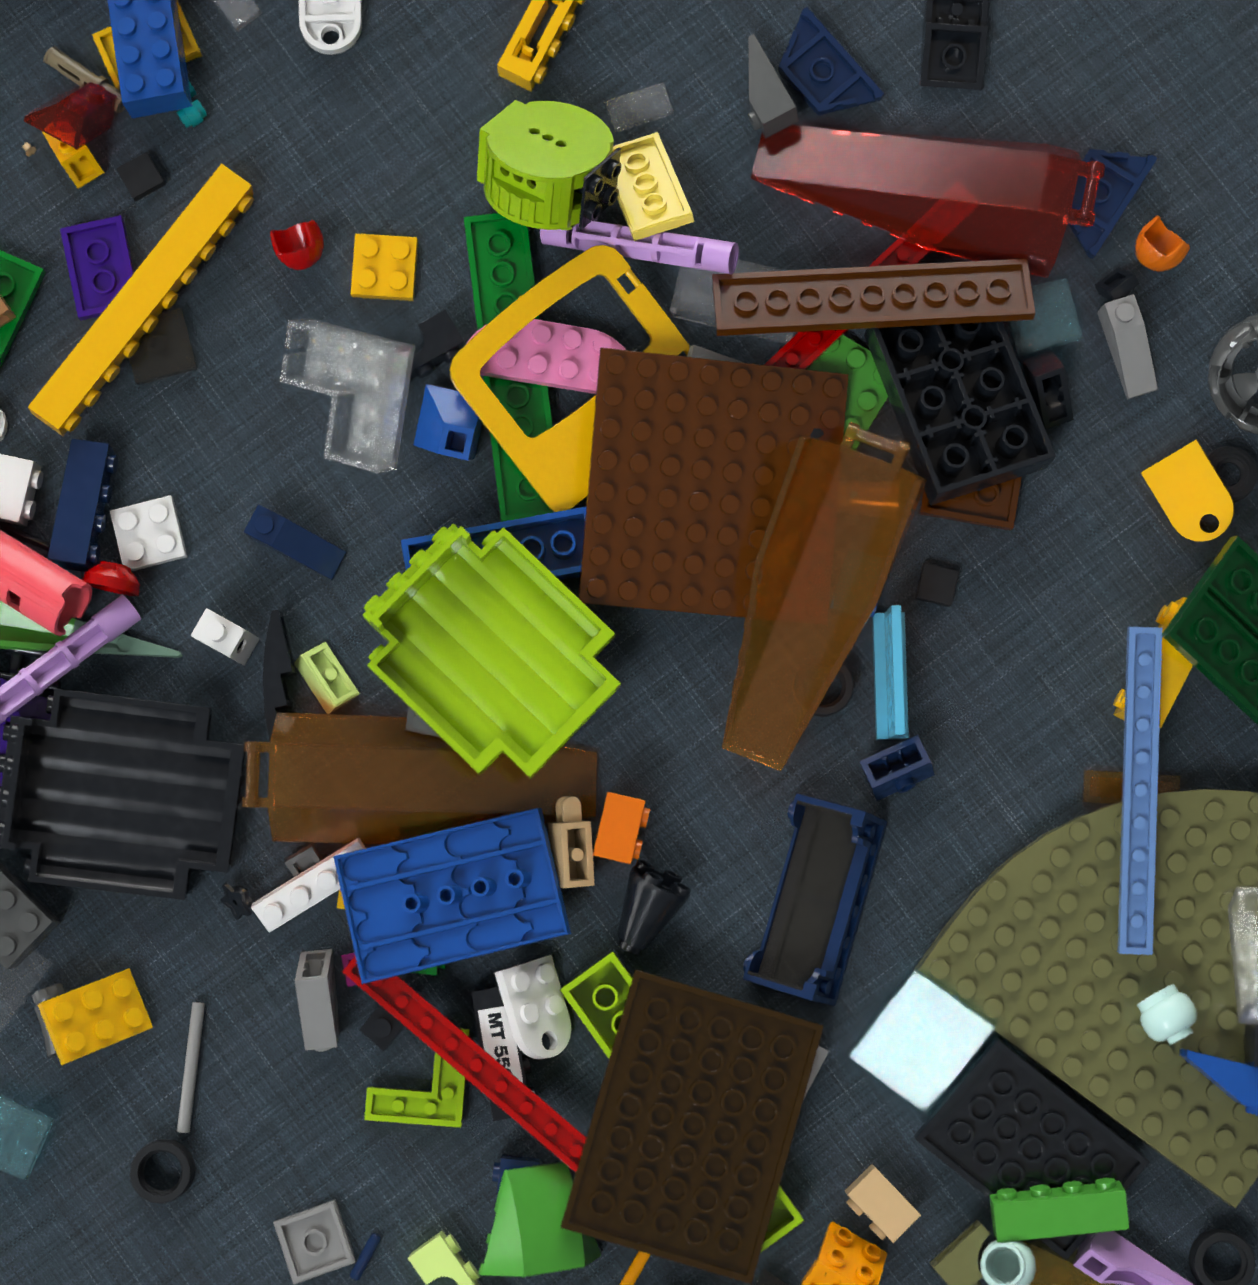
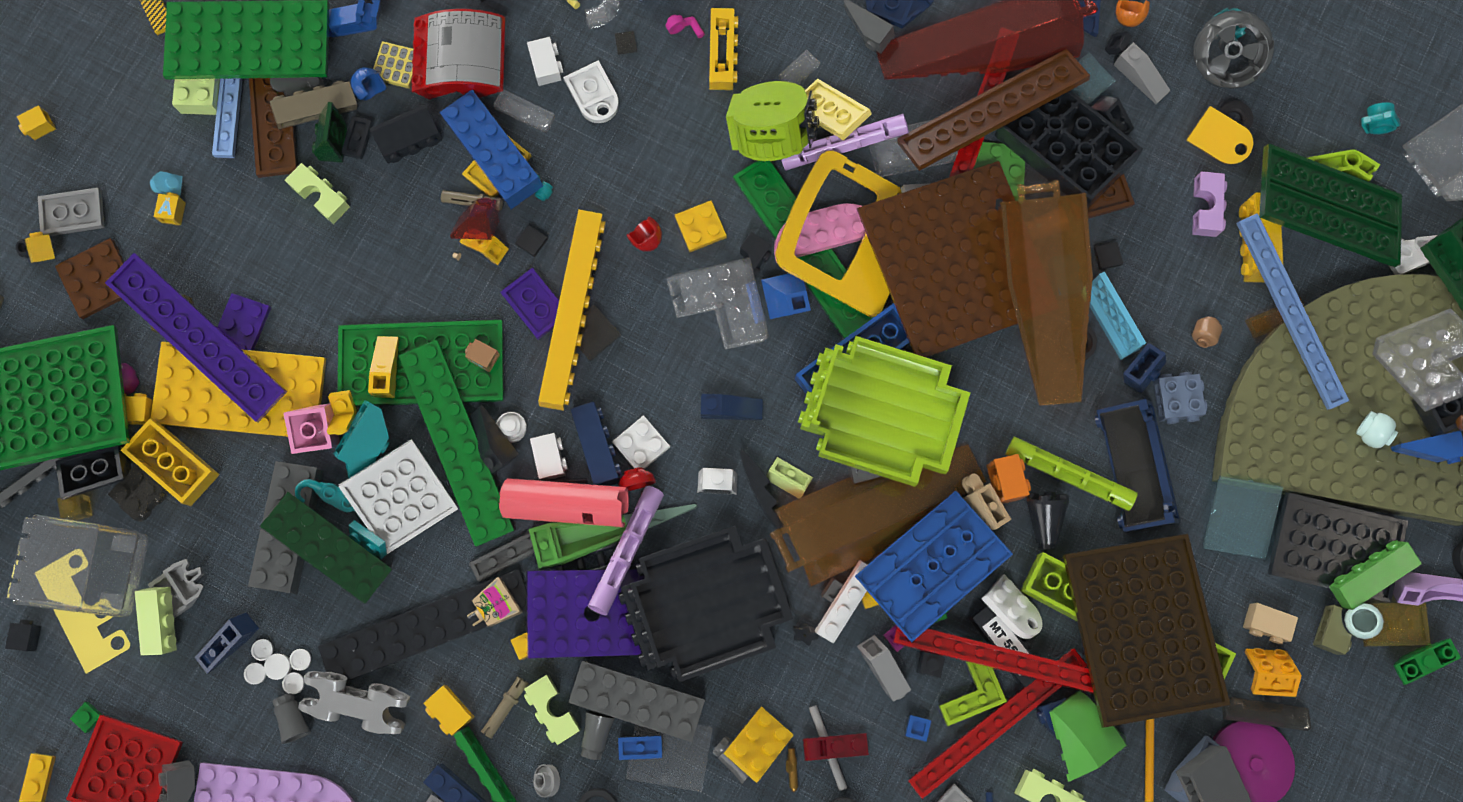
camera: 30 degrees left, 5 degrees down
none -> pearl gold piece [786,748,798,792]
none -> dark red plate [803,733,869,761]
none -> blue plate [905,715,931,742]
none -> red plate [908,648,1088,799]
none -> lime piece [1005,436,1138,511]
none -> sand blue brick [1153,372,1207,424]
none -> lavender arch [1192,172,1227,237]
none -> medium nougat head [1192,316,1222,348]

